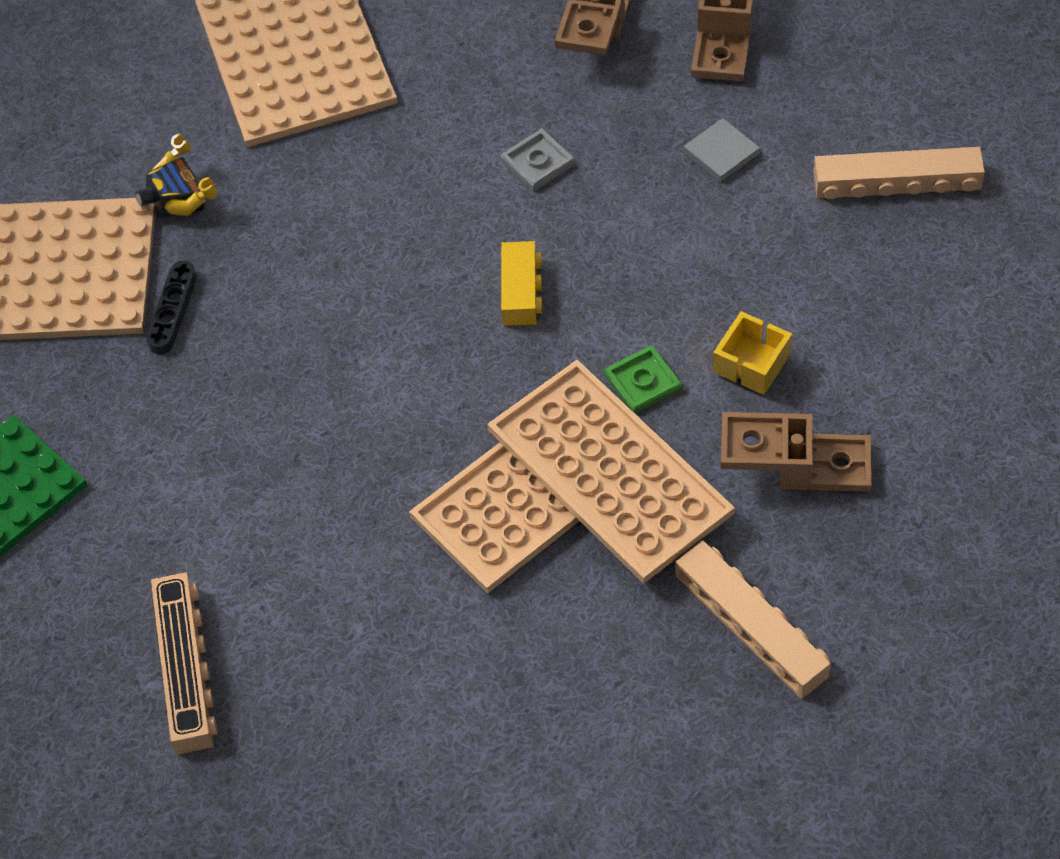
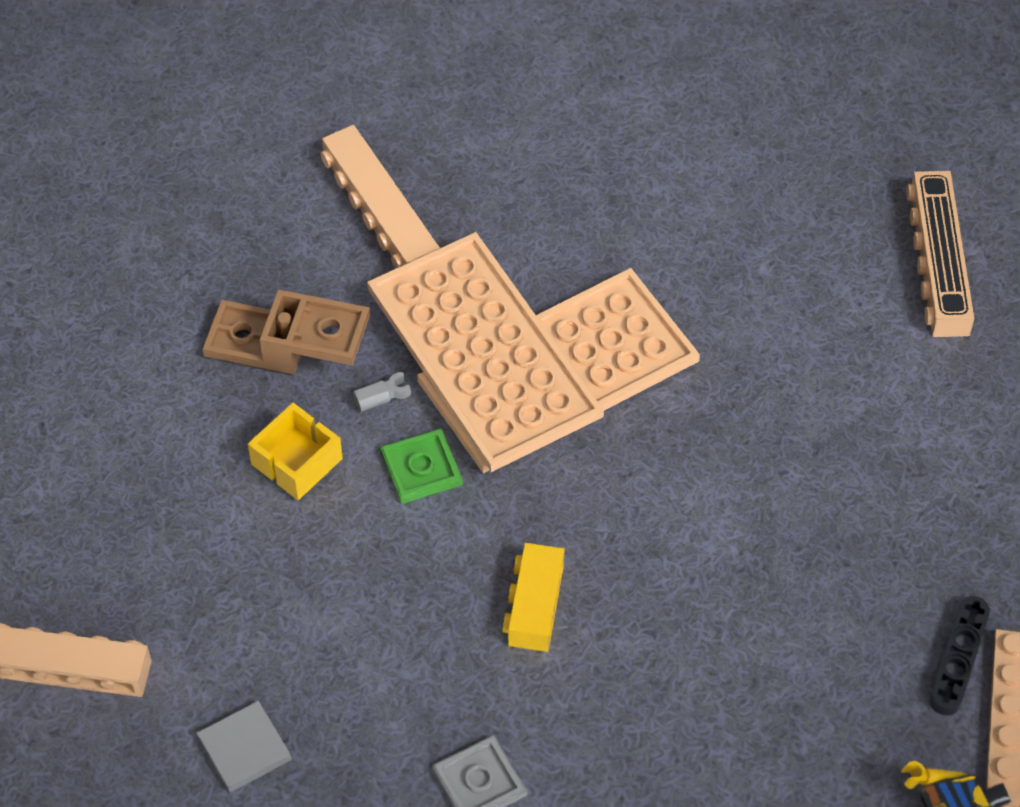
camera: 175 degrees left, 0 degrees up
none -> light grey bar [353,372,411,412]

